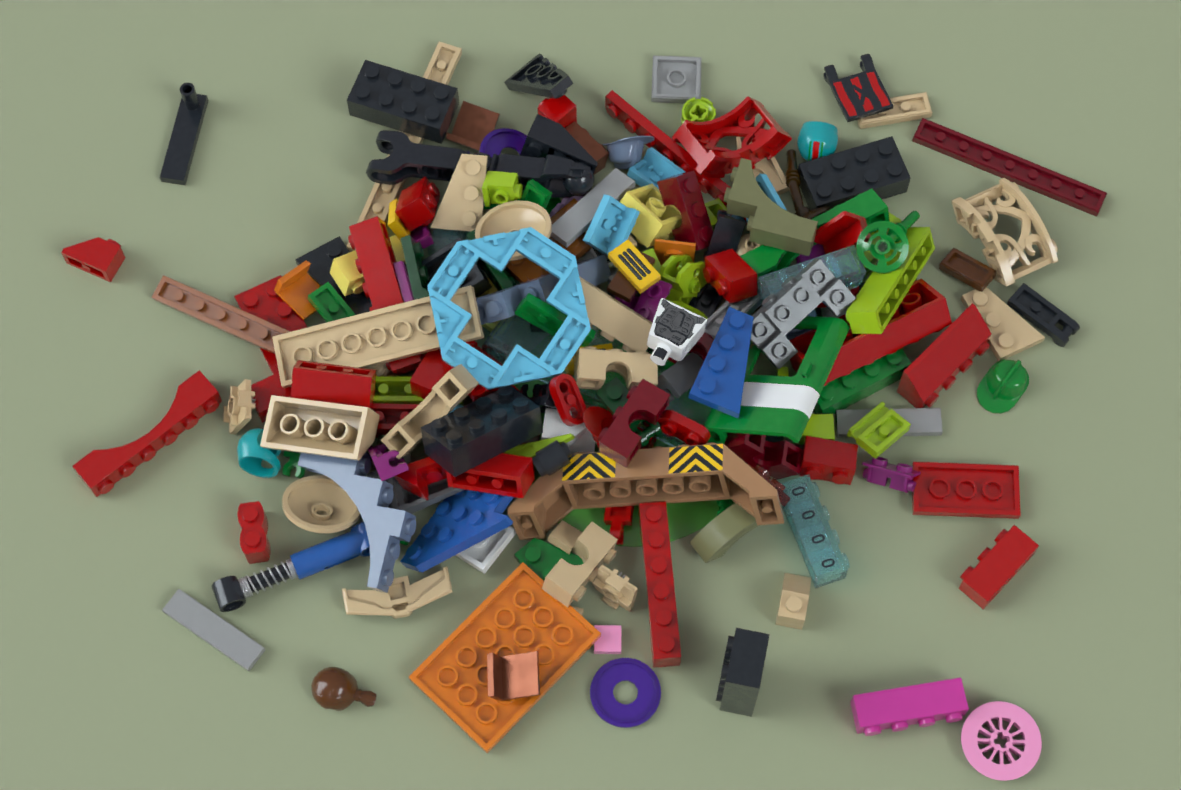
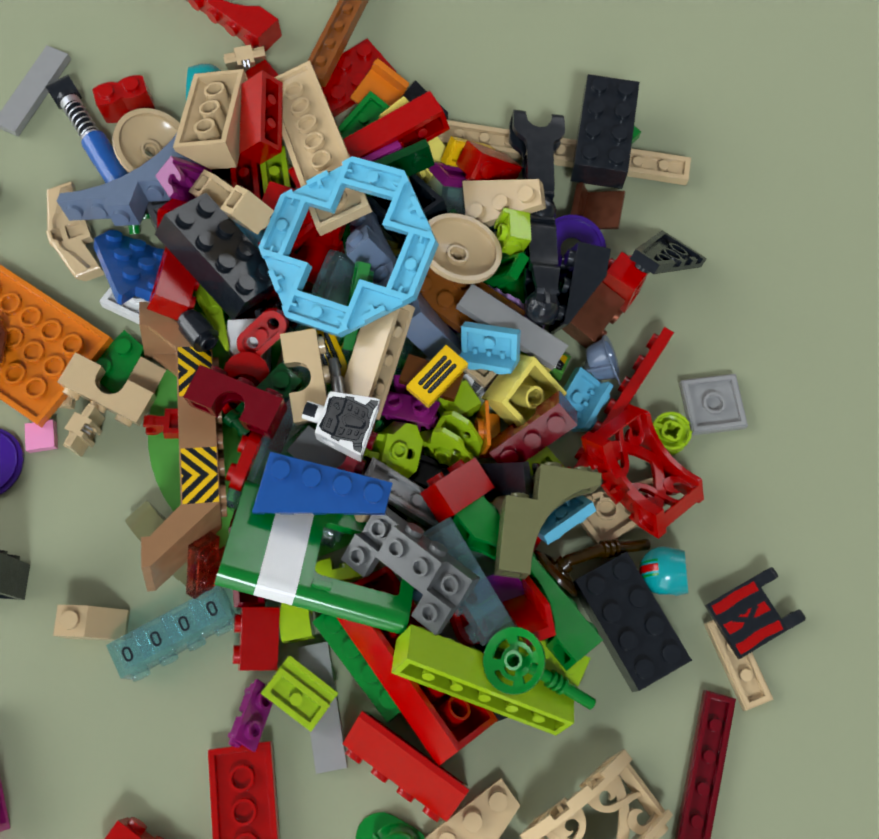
camera: 80 degrees right, 5 degrees up
red arch [639,501,681,668] -> none
reddish brown tile [939,248,996,292] -> none
none -> flat silver pin [328,358,346,394]

